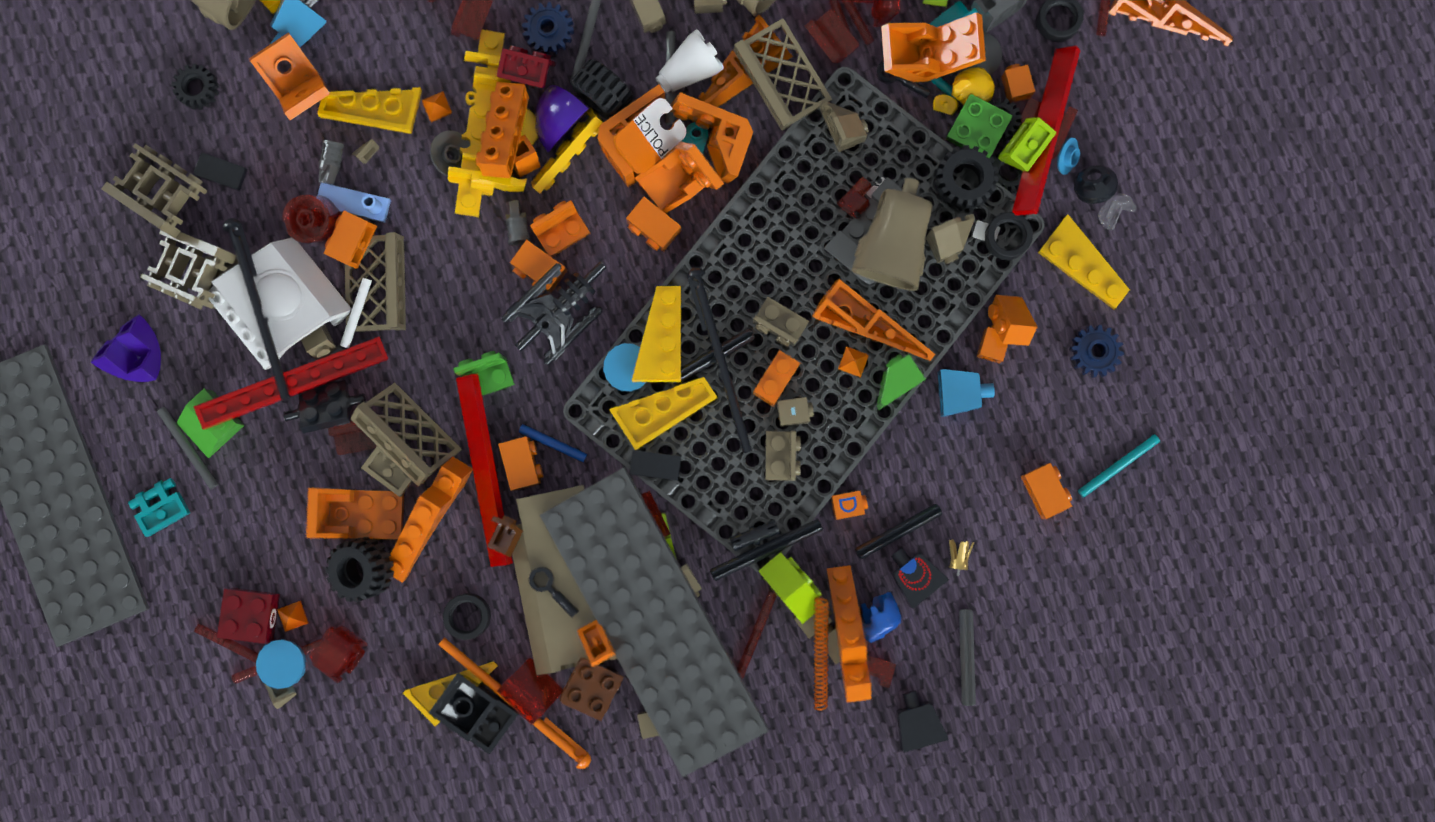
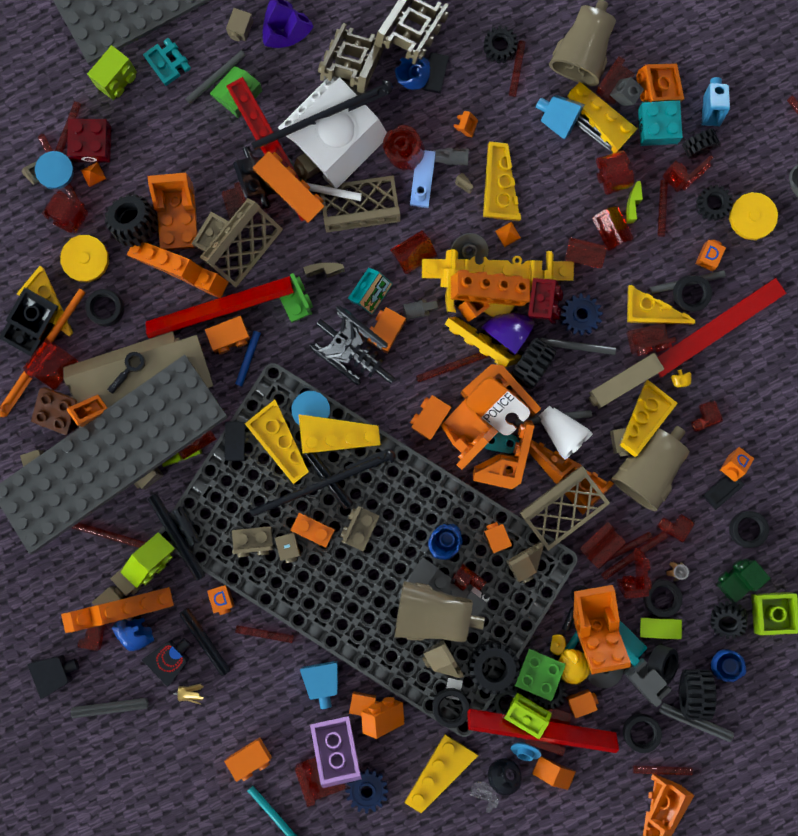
camera: 80 degrees right, 0 degrees up
orange bracket [249,32,330,120] -> none
orange brick [323,210,377,269] -> none
reddish brown bracket [487,516,523,557] -> none
orange bracket [530,200,590,257] -> none
orange wedge [812,279,935,361] -> none
orange piece [814,598,829,710] -> none
orange slope [838,346,869,378] -> none
bright green slope [876,354,925,410] -> none
none -> yellow wheel [60,235,109,282]
none -> lime brick [87,45,137,101]
none -> dark tan brick [226,8,253,41]
none -> clear red bar [235,625,294,643]
none -> orange brick [253,151,324,224]
none -> clear red bracket [295,757,346,807]
none -> dark tan slope [303,263,345,278]
none -> lavender brick [310,716,362,788]
none -> panel [348,267,392,314]
none -> clear red panel [390,230,437,274]
none -> blue hair [395,57,430,90]
none -> clear red bar [416,352,490,383]
none -> blue hair [428,524,462,560]
none -> orange tile [454,111,478,137]
none -> orange brick [484,522,512,553]
none -> clear red bar [509,41,526,97]
none -> orange slope [532,756,576,790]

